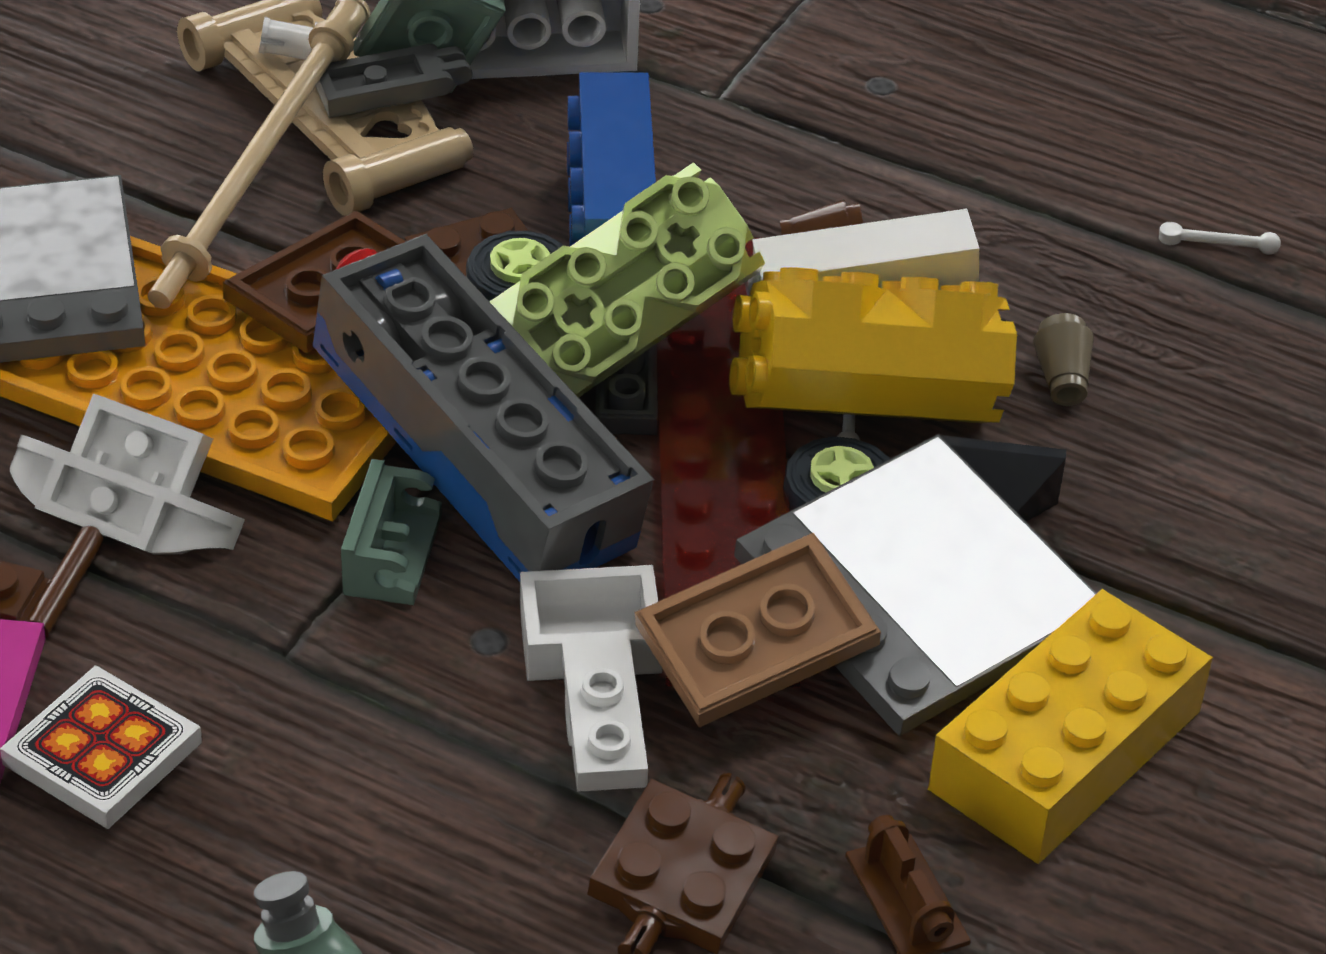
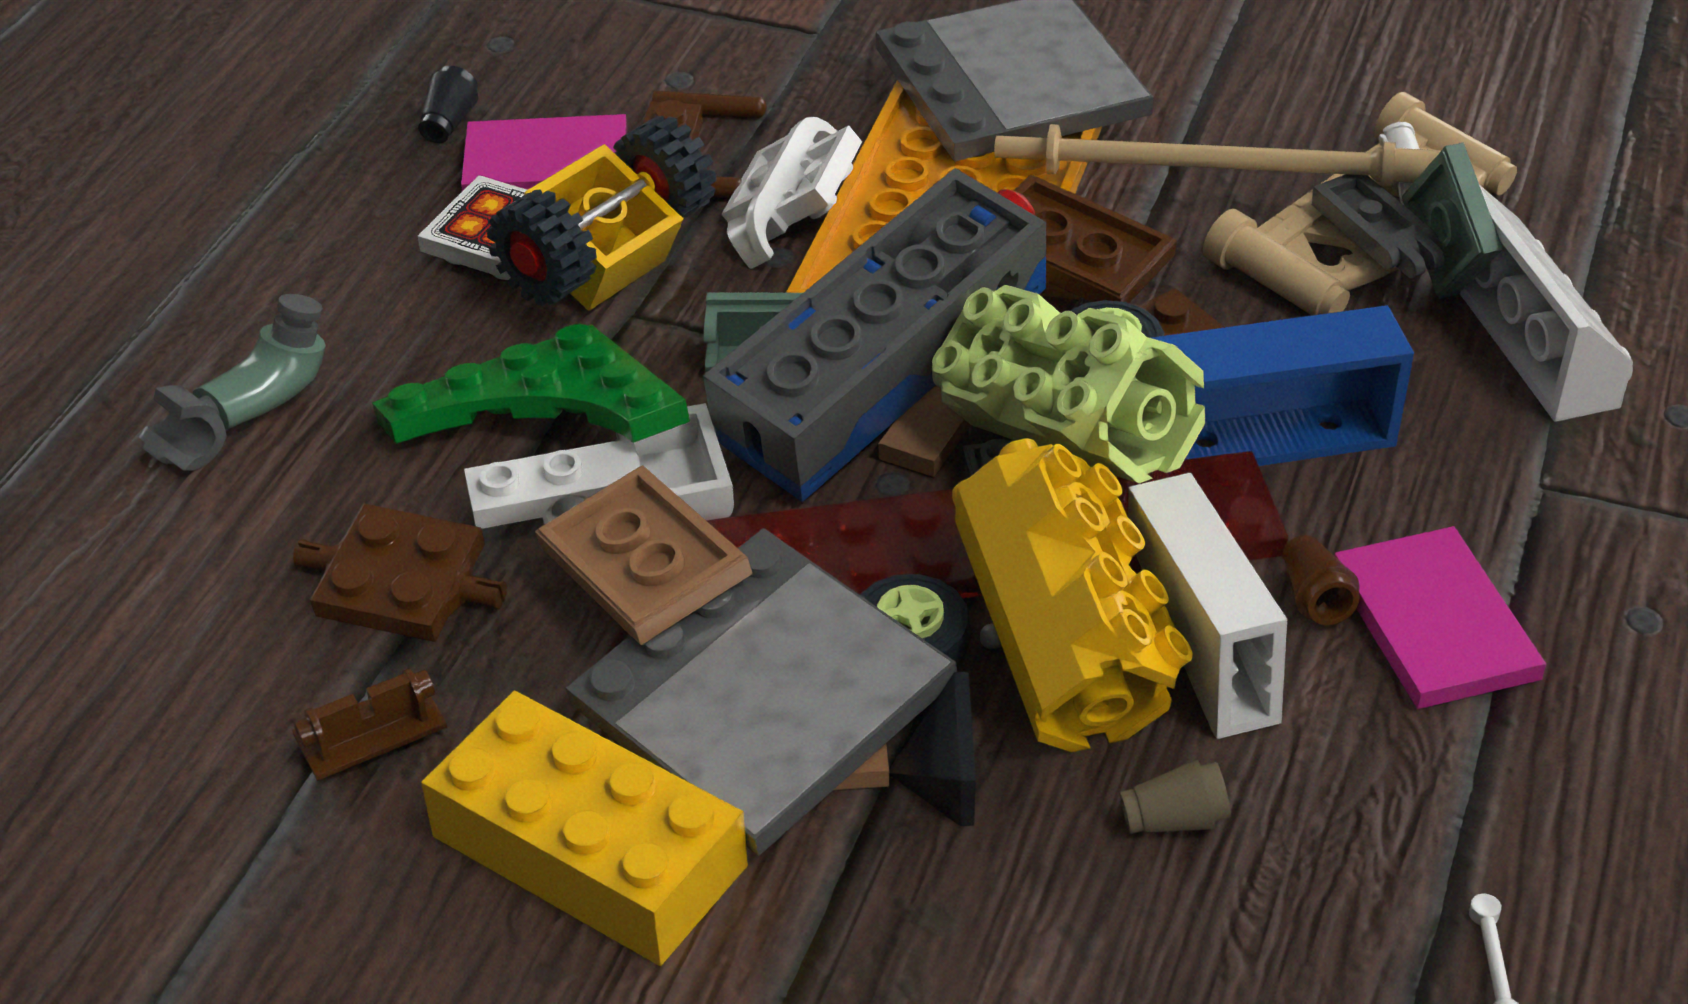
camera: 85 degrees right, 0 degrees up
none -> green plate [372,324,690,444]
none -> brick [487,116,716,311]
none -> dark pink tile [1334,526,1546,709]

